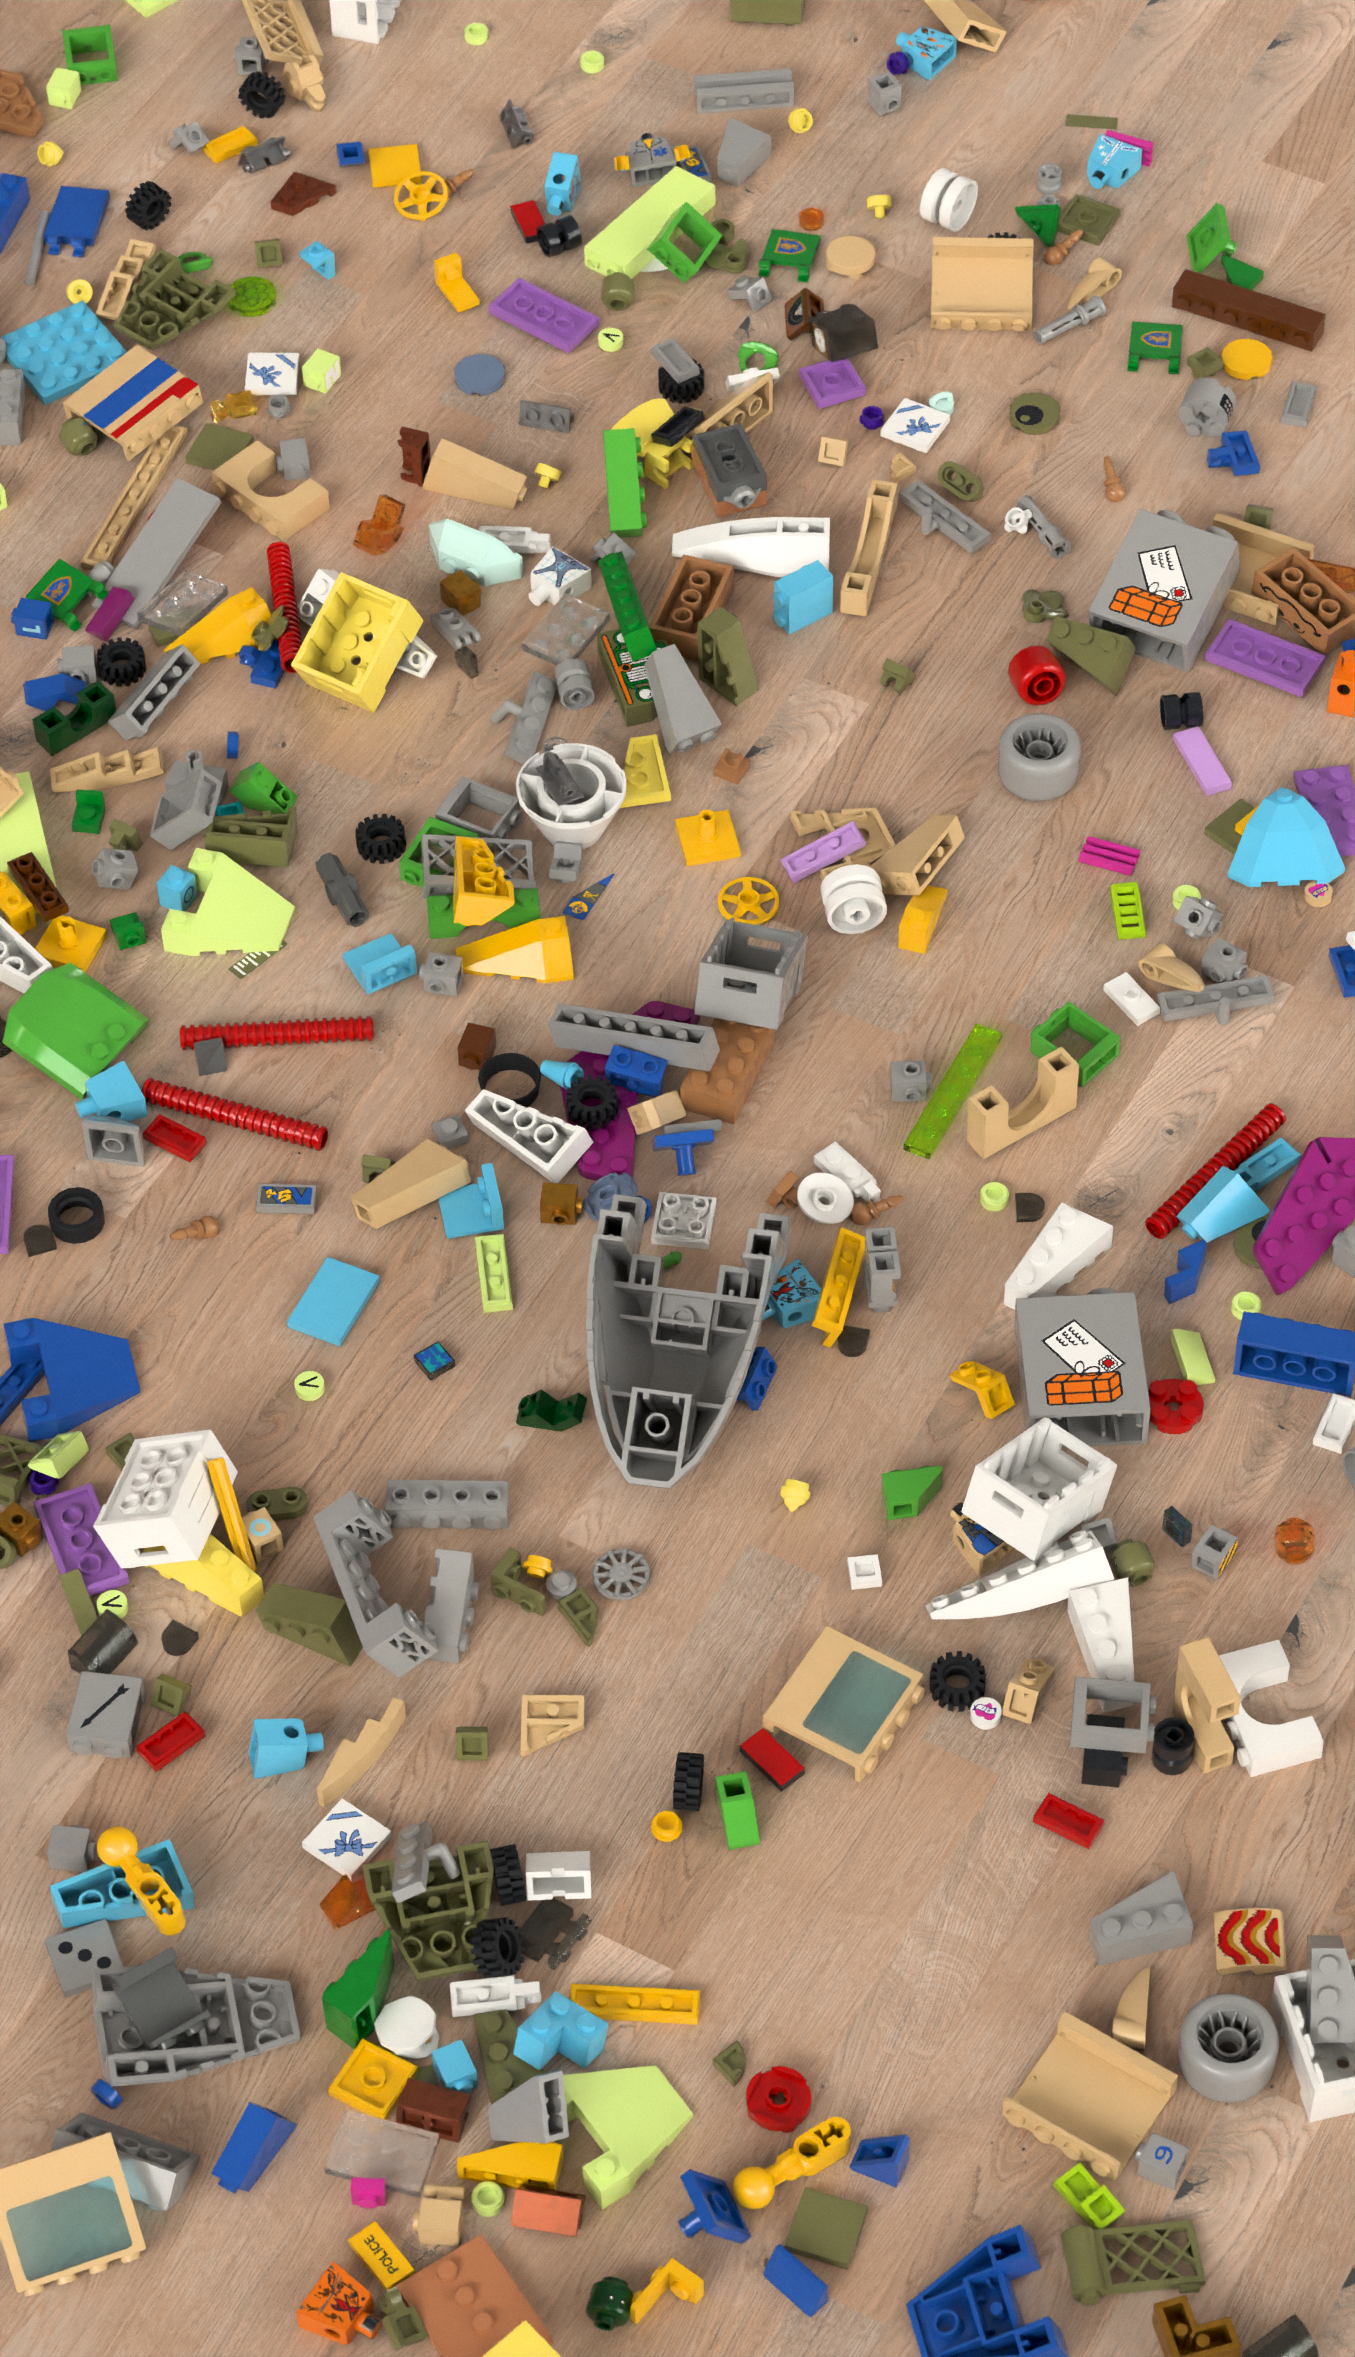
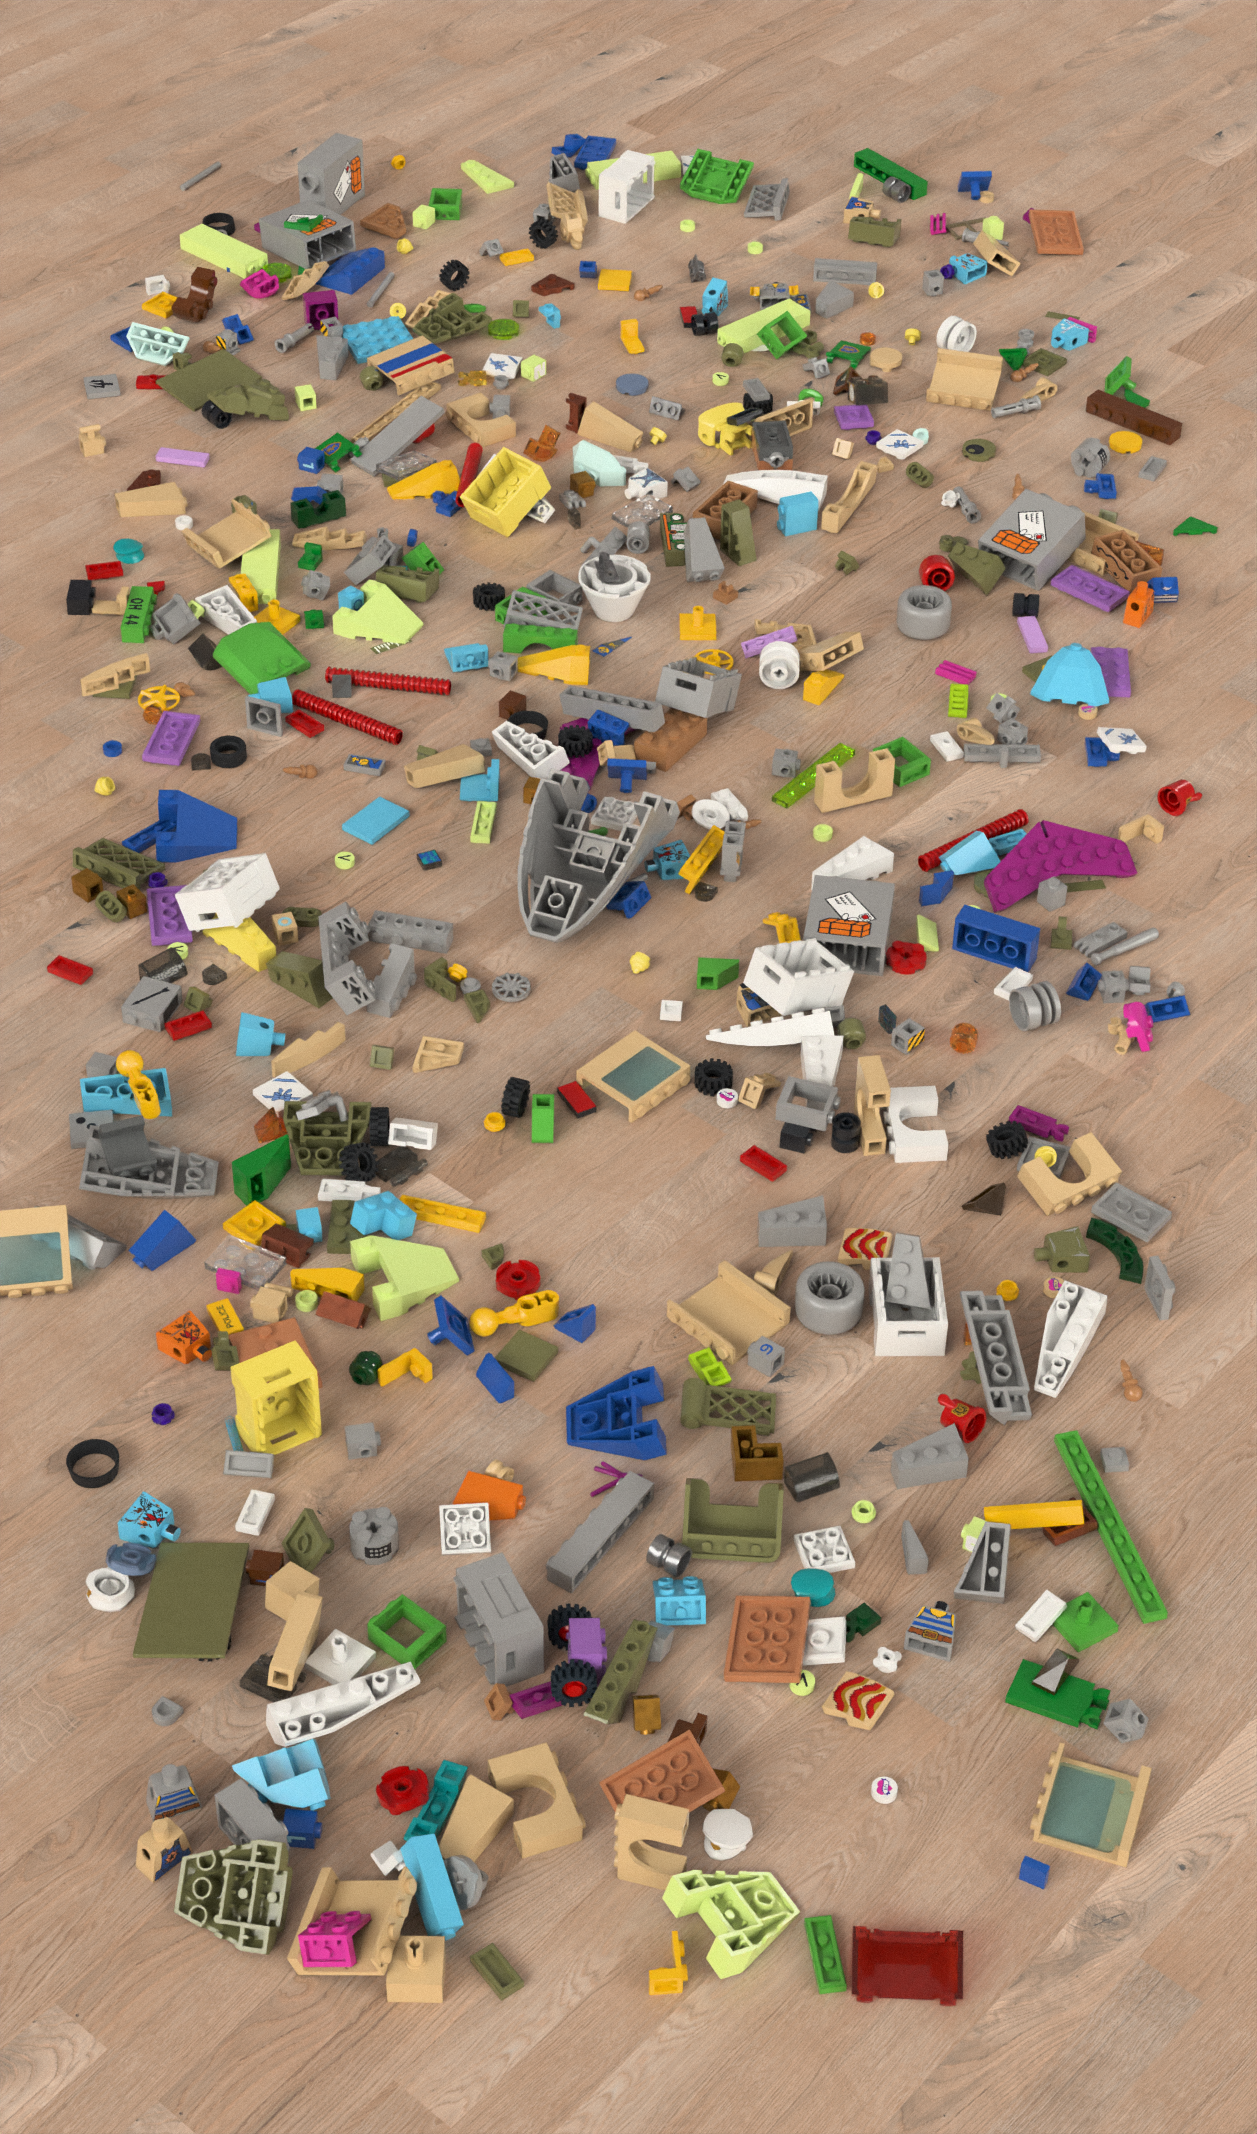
camera: 10 degrees right, 10 degrees down
reddish brown tile [7,852,69,923] -> none
yellowish green slope [28,1431,89,1479] -> none
blue tile [44,186,110,257] -> none
olive sticker [59,1568,101,1636] -> none
magenta slope [85,587,135,642] -> none
blue tile [91,2079,123,2110] -> none
black tyre [96,637,146,687] -> none
light grey brick [108,644,201,741] -> none
olive tile [109,818,143,851] -> none
olive tile [185,423,254,470] -> none
yellow axle [207,1457,257,1571] -> none
flat silver hinge [238,136,290,174] -> none
olive plate [251,605,288,652] -> none
dark grey piece [315,853,369,927] -> none
white hat [374,1996,439,2059] -> none
yellow wheel [394,171,448,221] -> none
yellow wedge [453,836,515,926] -> none
light grey slope [488,2071,569,2143] -> none
medium lavender plate [489,278,600,353] -> none
dark green slope [516,1389,587,1432] -> none
medium azure cone [540,1059,584,1090] -> none
light grey bracket [549,841,582,883] -> none
green brick [597,551,657,662] -> none
bright green brick [603,428,647,538] -> none
light yellow wing [619,734,671,808] -> none
light grey plate [899,480,991,554] -> none
clear smoke tile [1015,1193,1045,1223] -> none
green flag [1127,322,1183,374] -> none
olive tile [1187,347,1224,379] -> none

